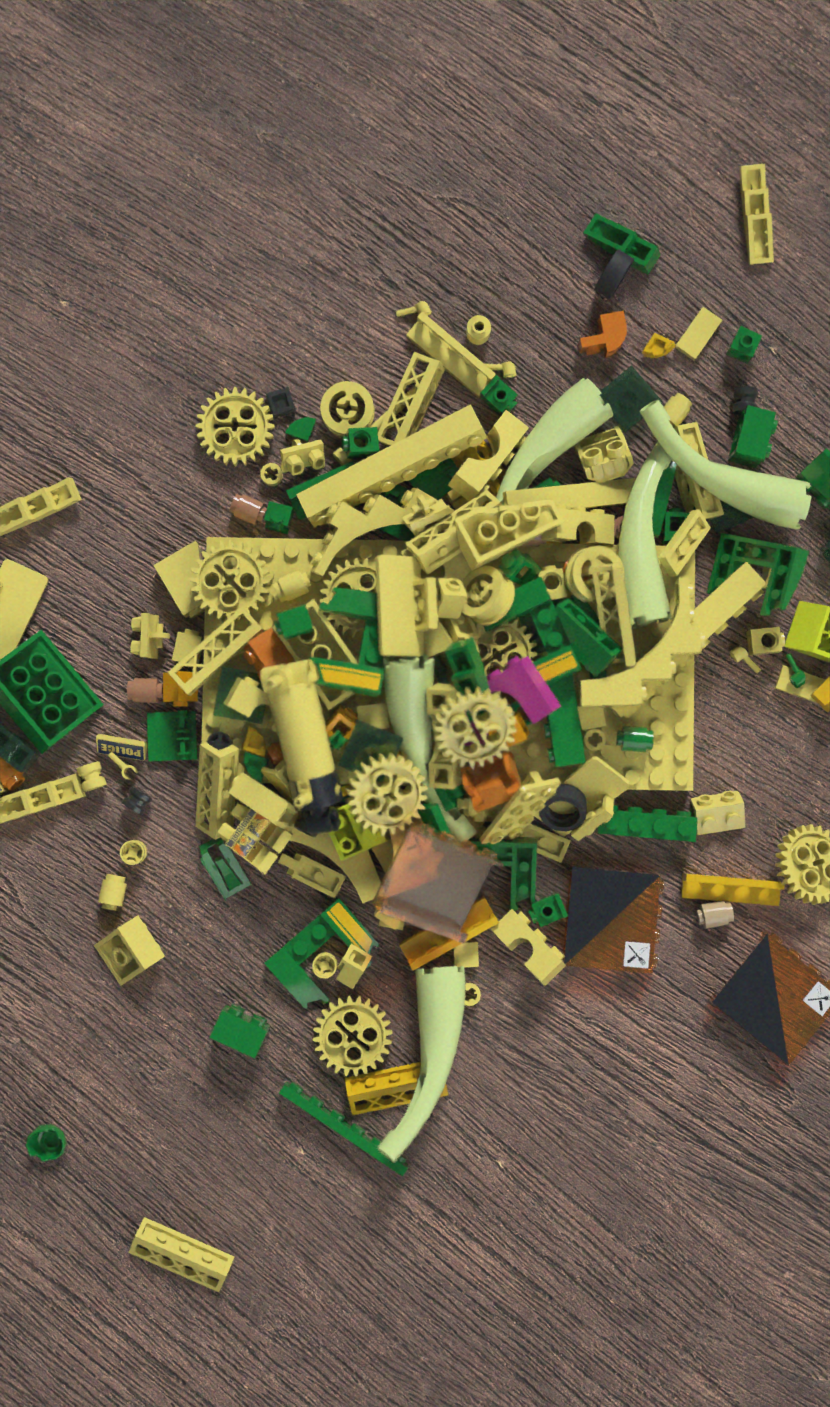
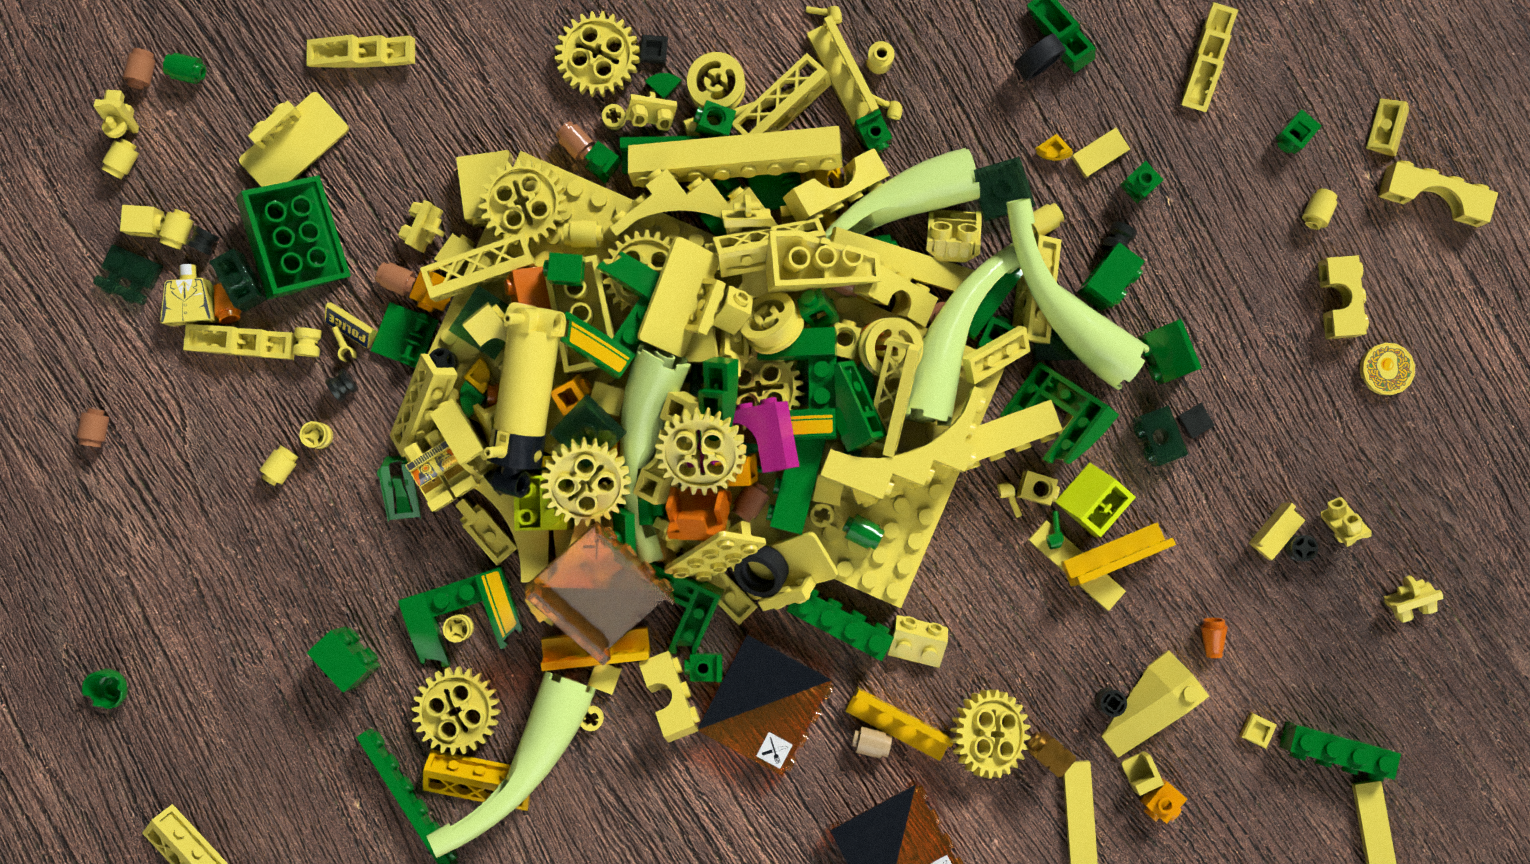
camera: 25 degrees right, 0 degrees up
light yellow slope [94,915,165,986] -> none
green hand [328,730,348,752] -> none
light yellow brick [336,944,372,989] -> none
orange brick [578,310,627,358] -> none
none -> nougat brick [731,481,770,522]

